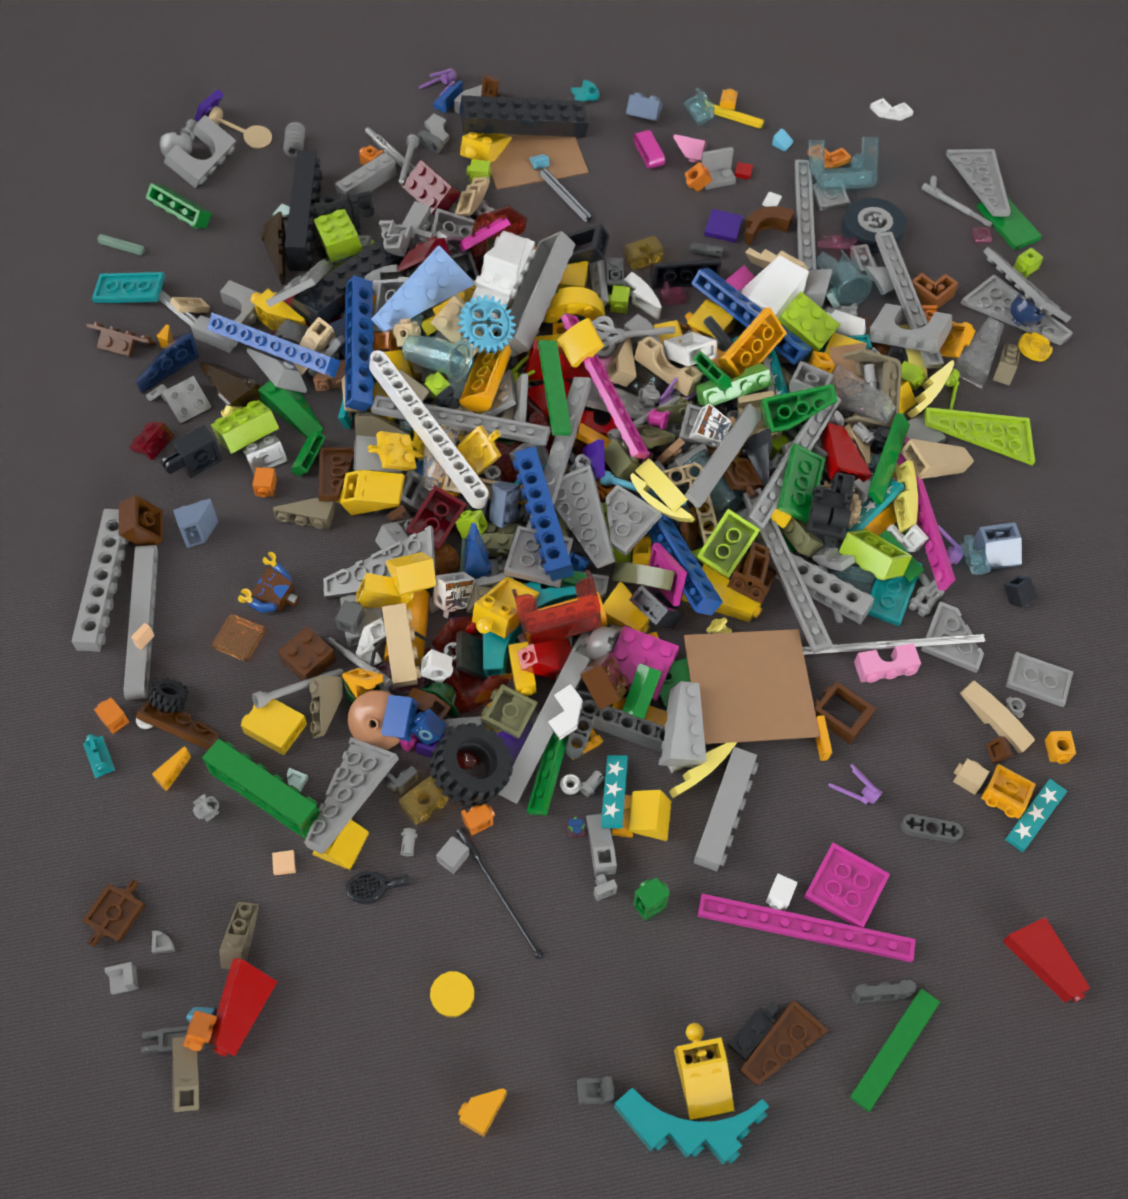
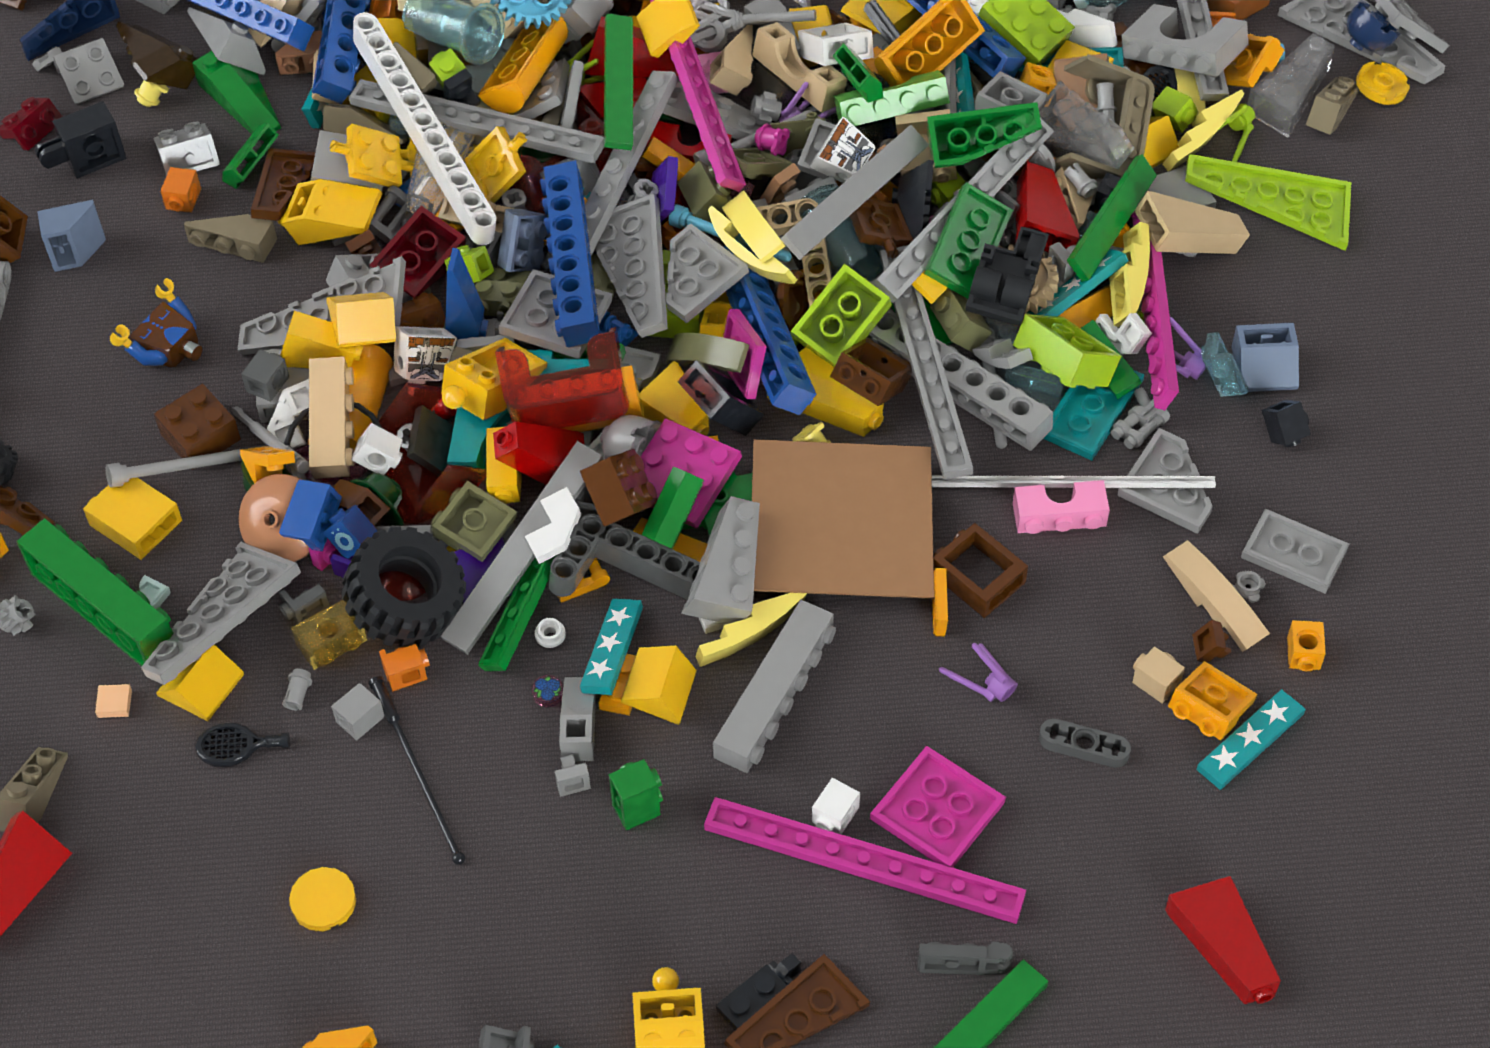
camera: 10 degrees right, 5 degrees down
lime brick [211,400,279,454] -> none
clear orange tile [211,614,266,662] -> none
dark tan slope [309,676,342,739] -> none
light grey pin [580,770,605,797] -> none
reddish brown slope [743,541,770,586] -> none

